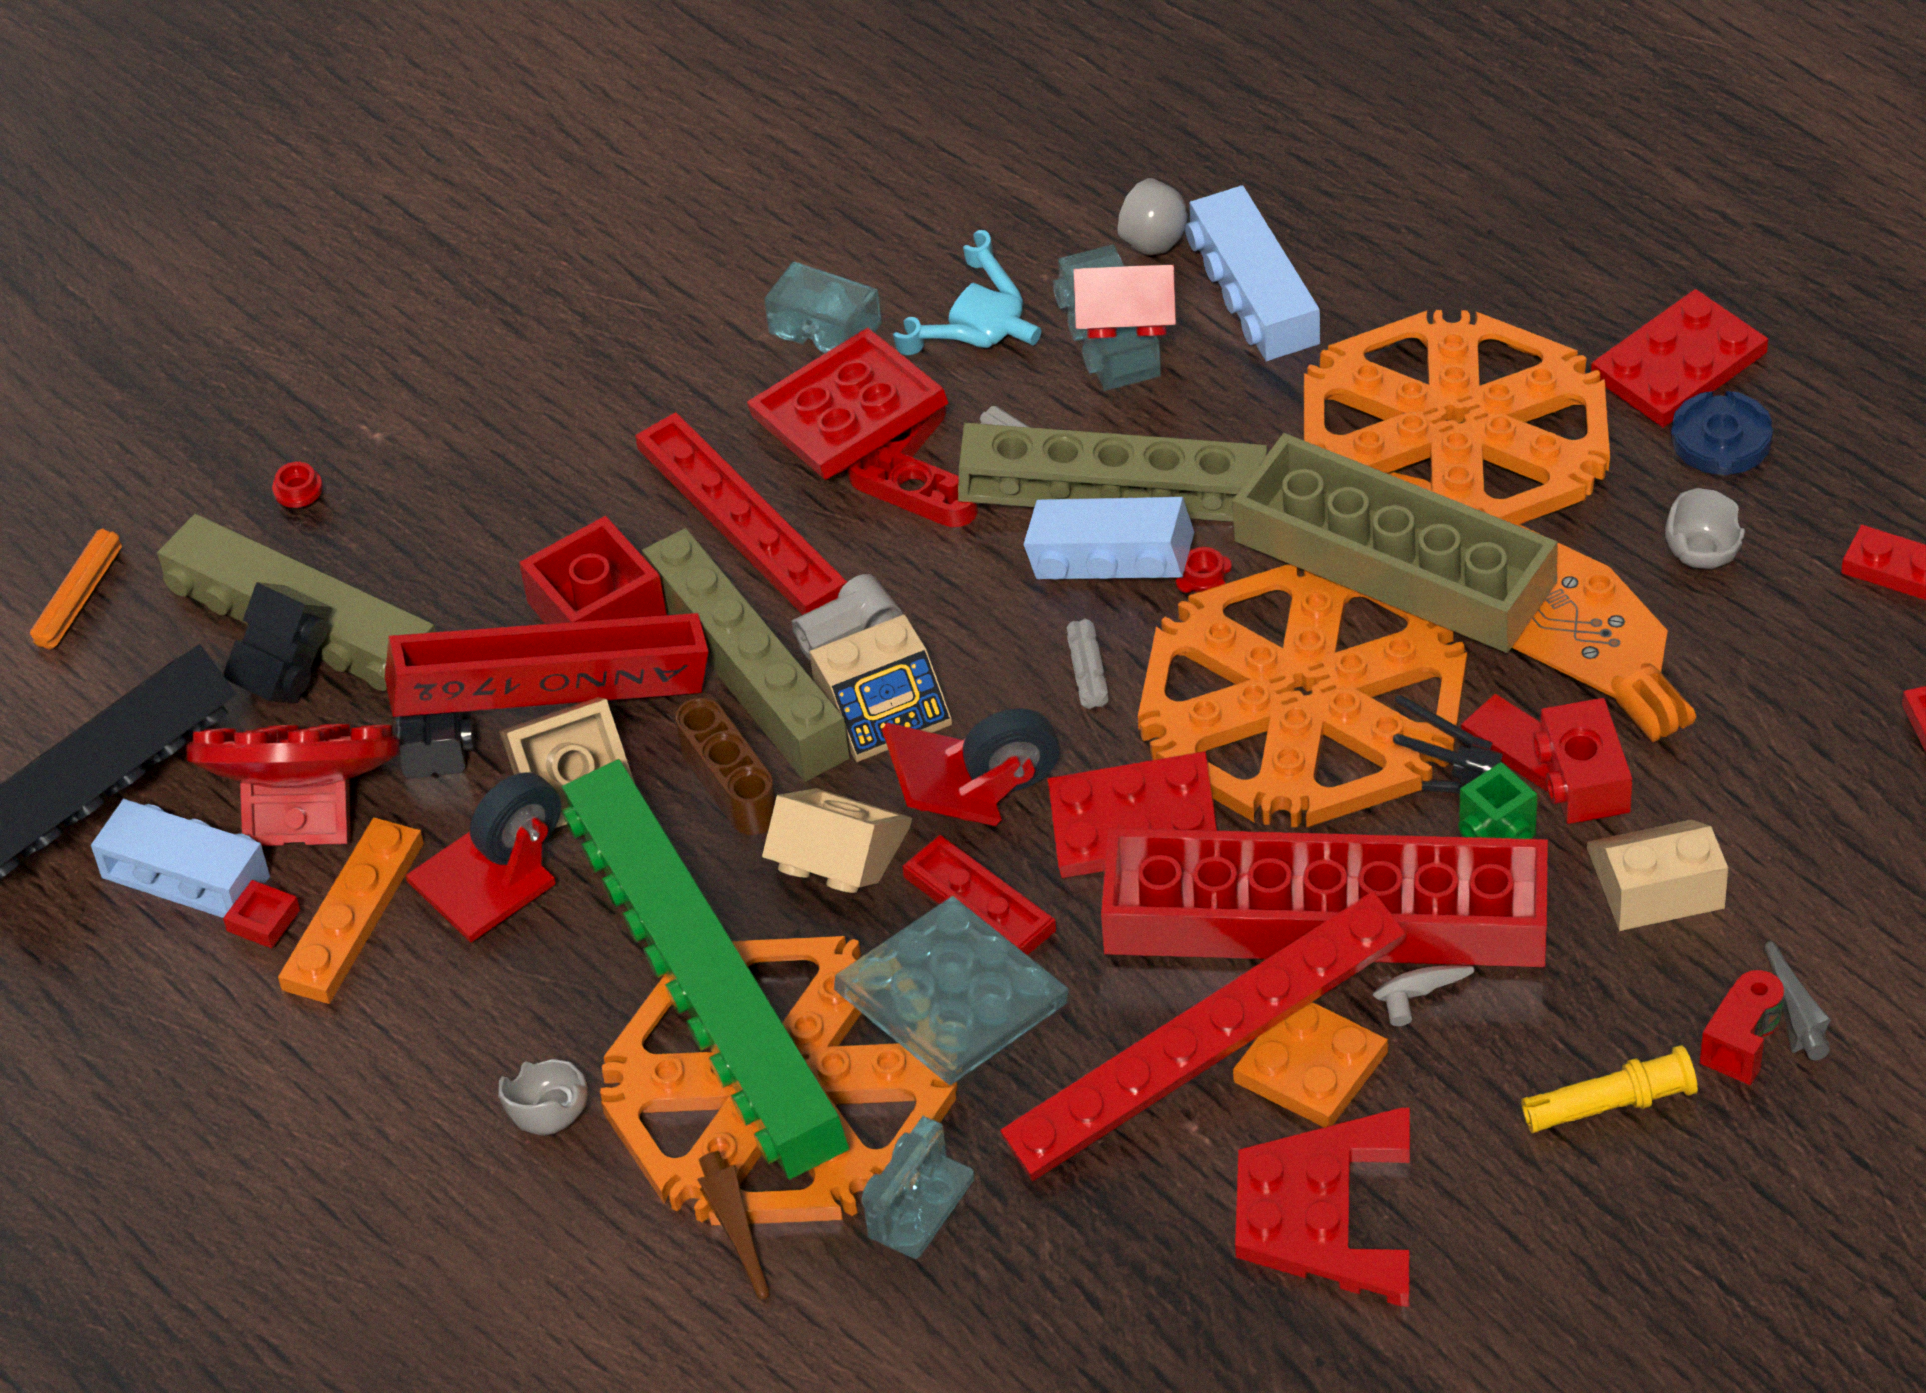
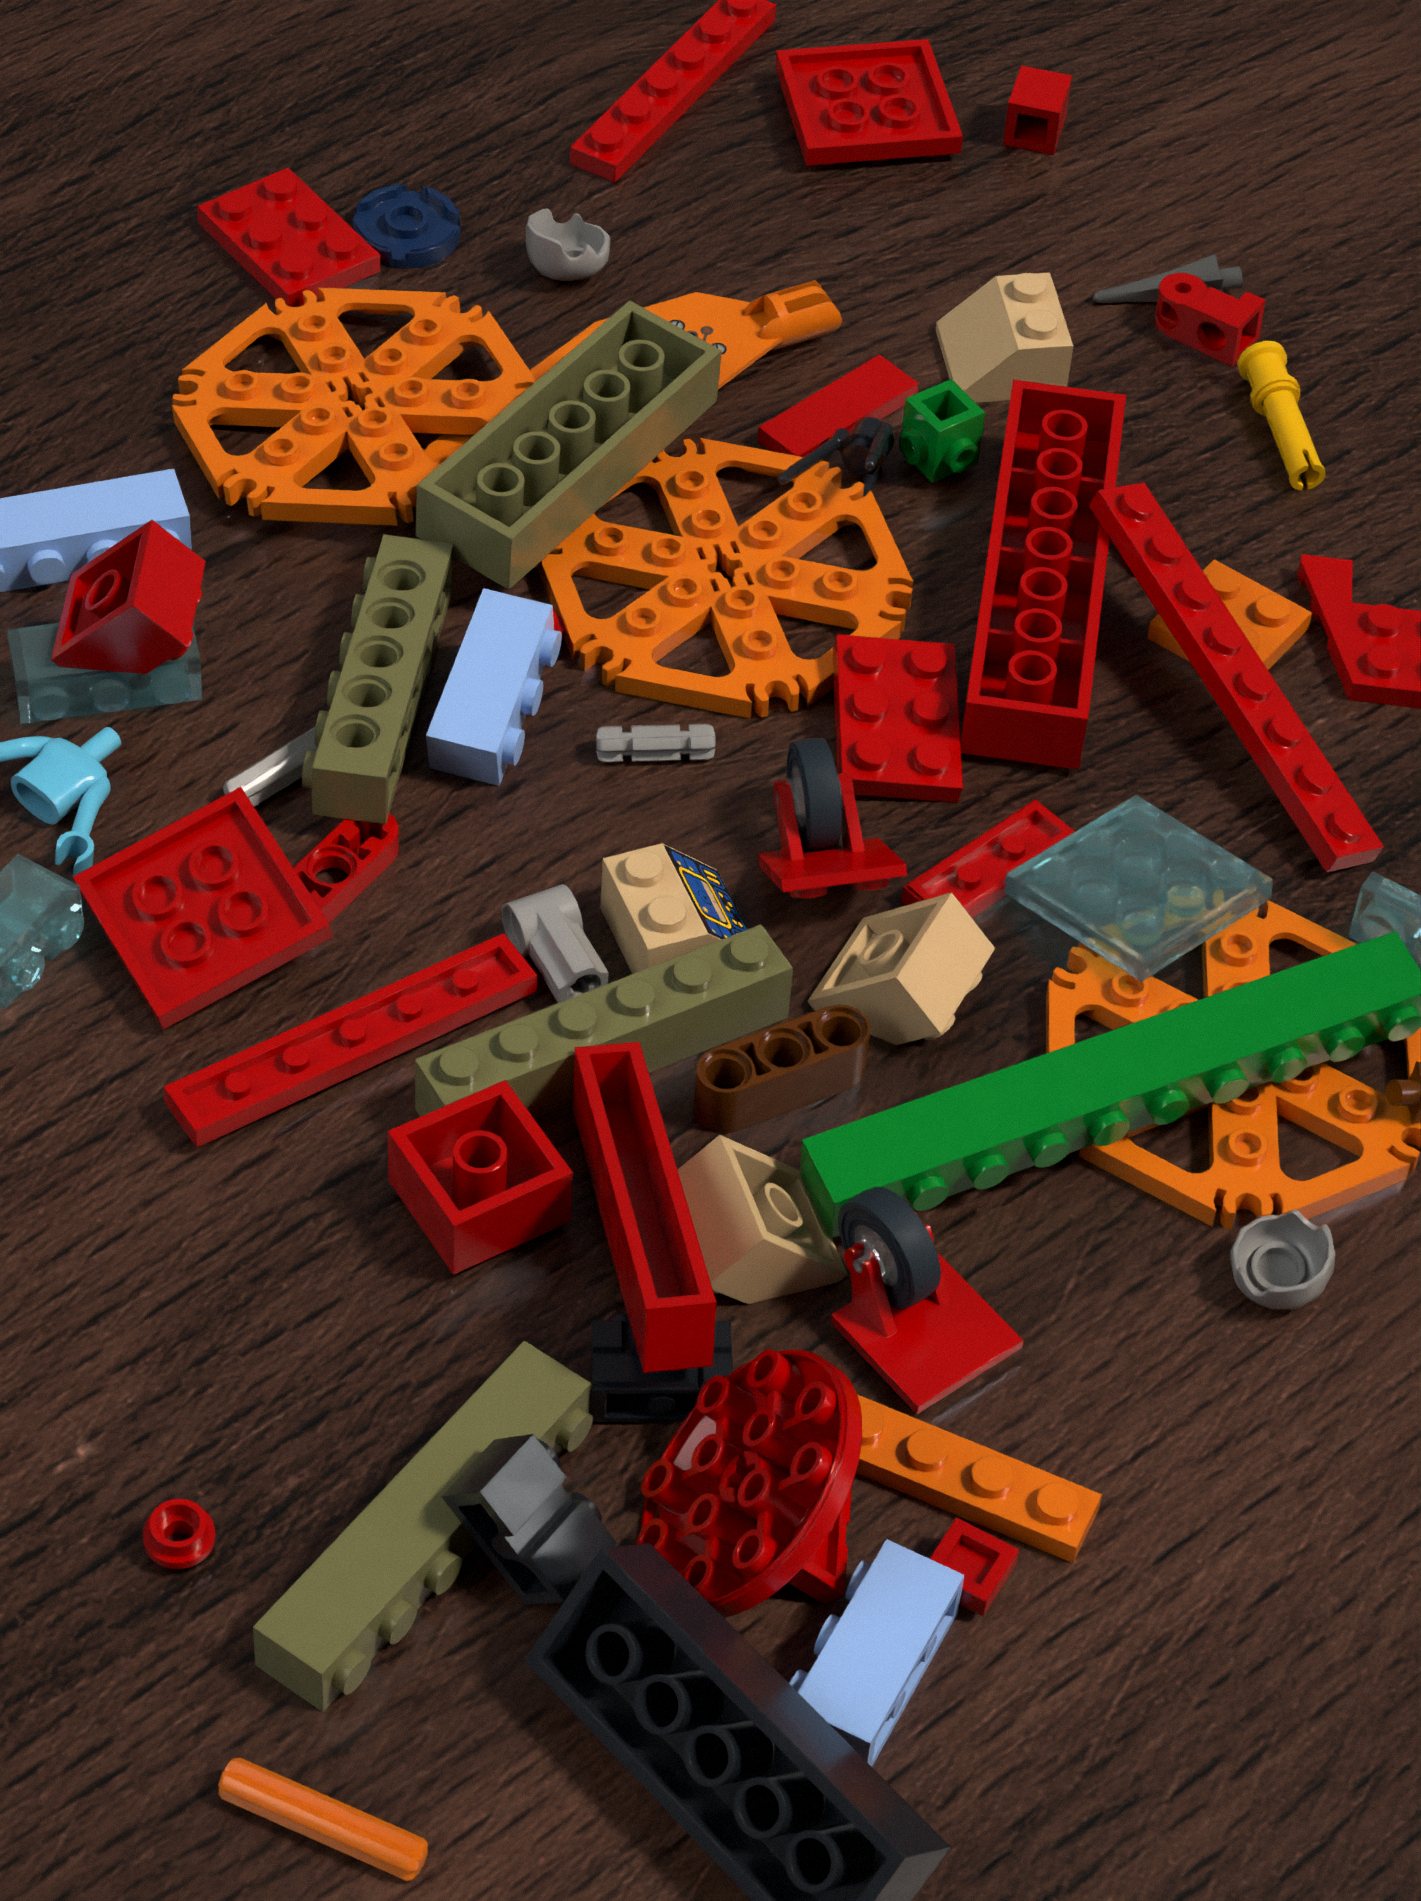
camera: 95 degrees left, 0 degrees up
red brick [1533,698,1632,824] -> none

